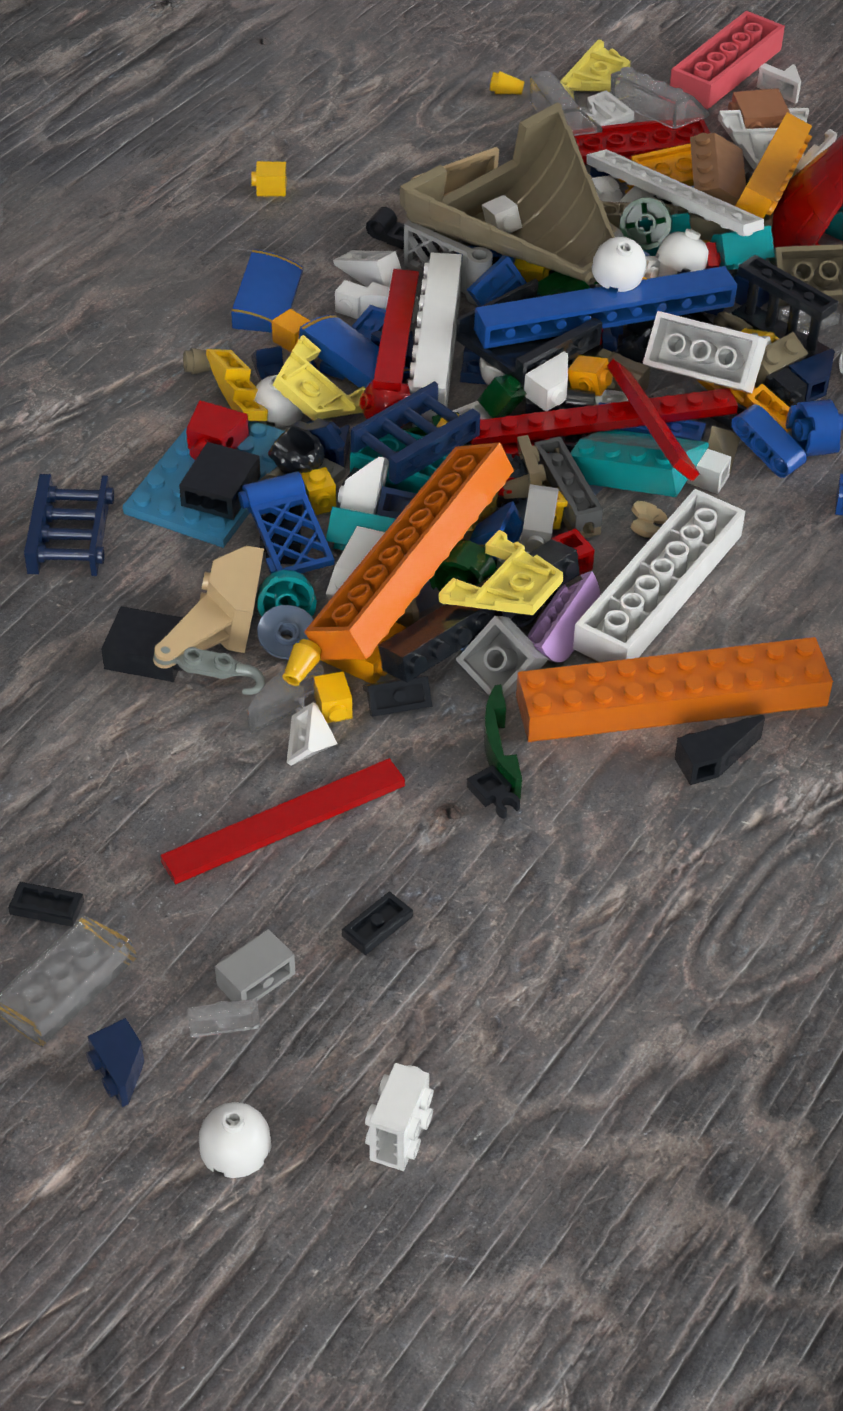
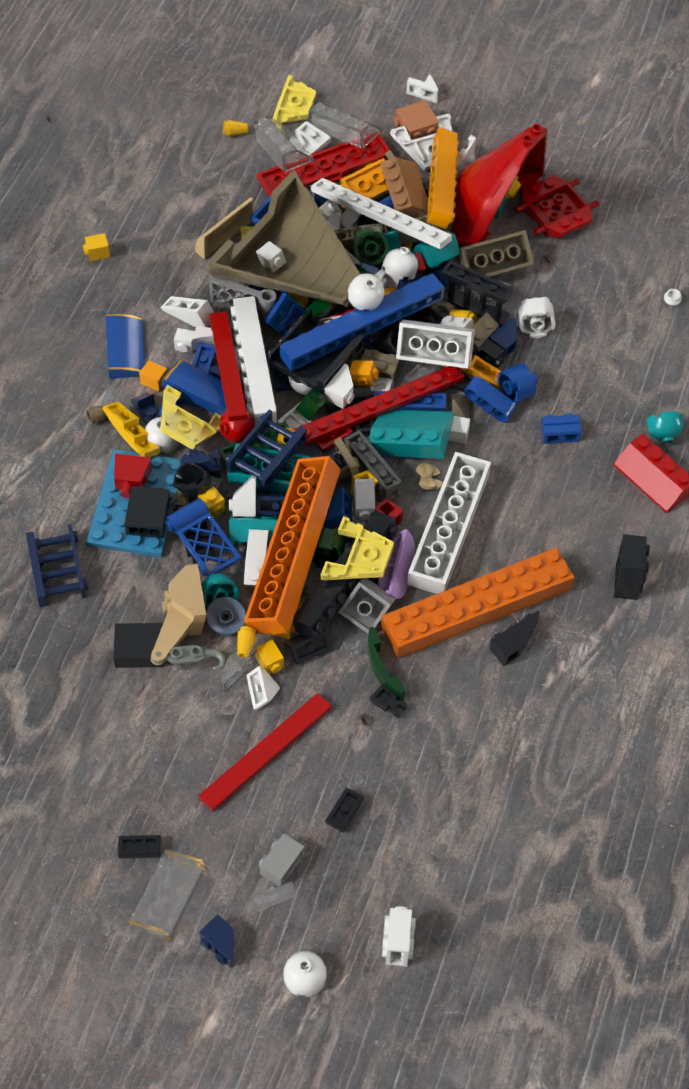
camera: 15 degrees left, 10 degrees up
black plate [366,207,440,257] -> none
red tile [607,358,700,481] -> none
coral brick [669,11,785,110] -> none

